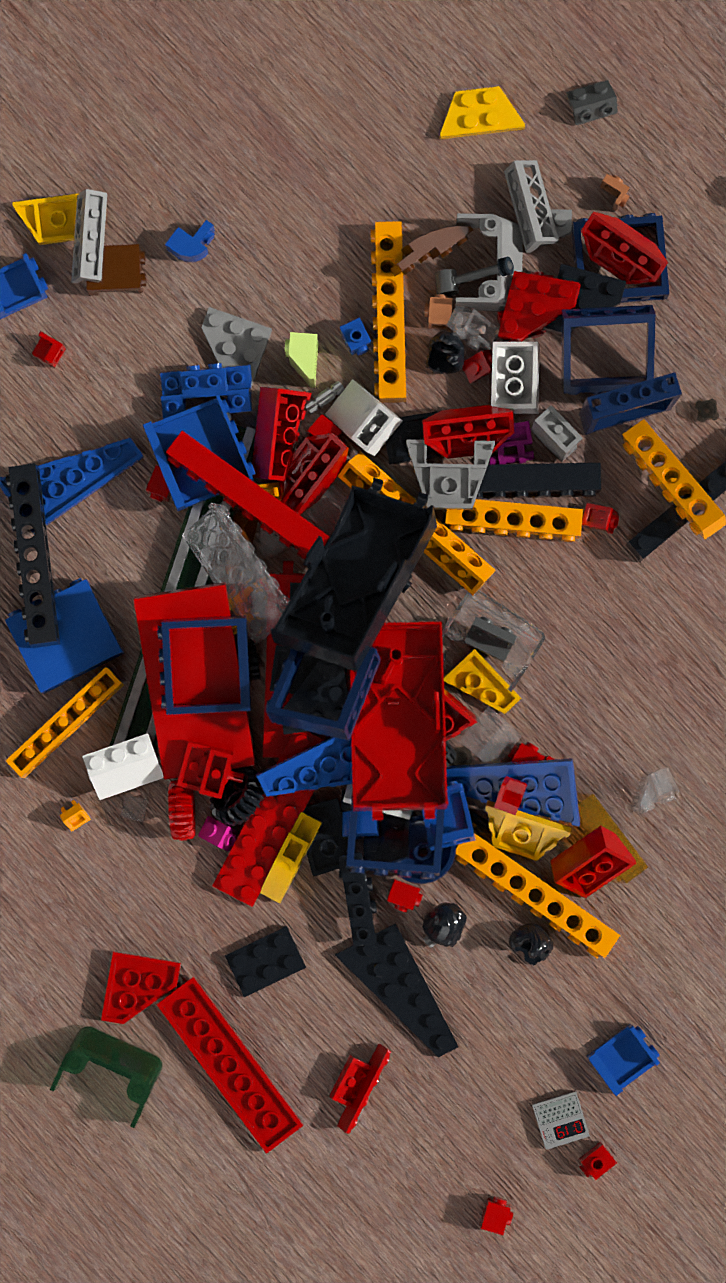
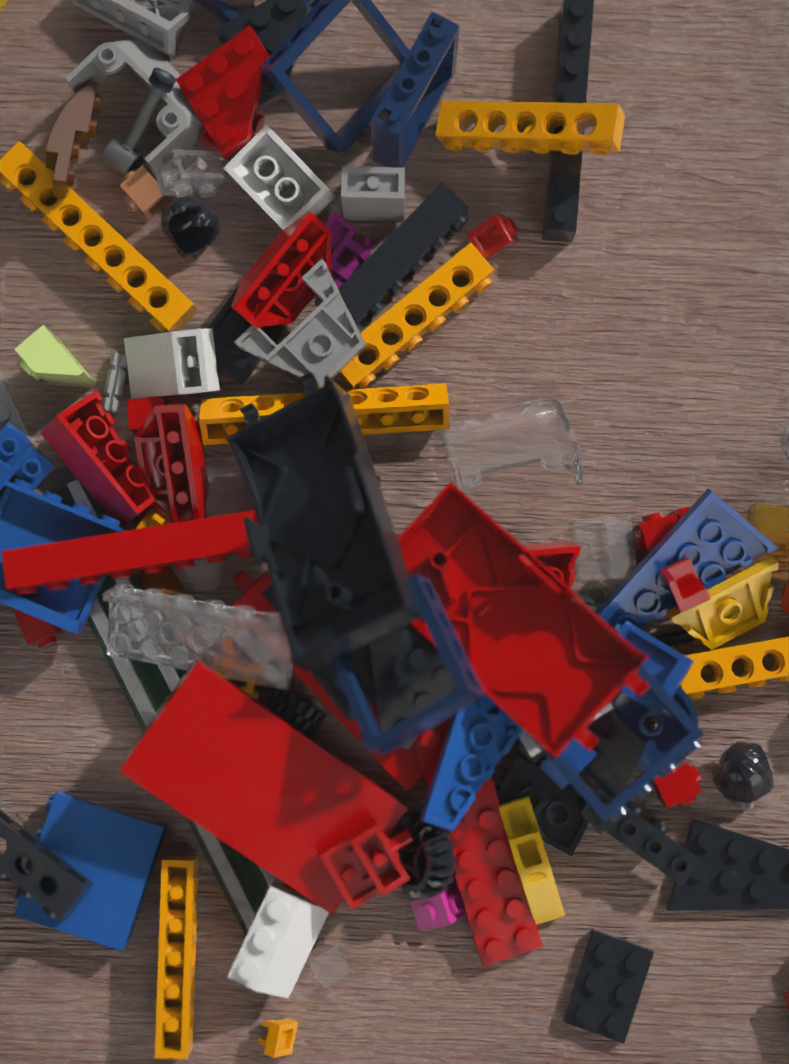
camera: 45 degrees left, 0 degrees up
dark blue window [157,615,251,715] -> none
red gear [168,779,196,841] -> none
blue brick [340,317,372,356] -> none
yellow wing [444,649,521,714] -> none
red bracket [462,350,493,384] -> none
dark grey bracket [464,616,517,662] -> none
clear smoke plate [695,399,719,423] -> none

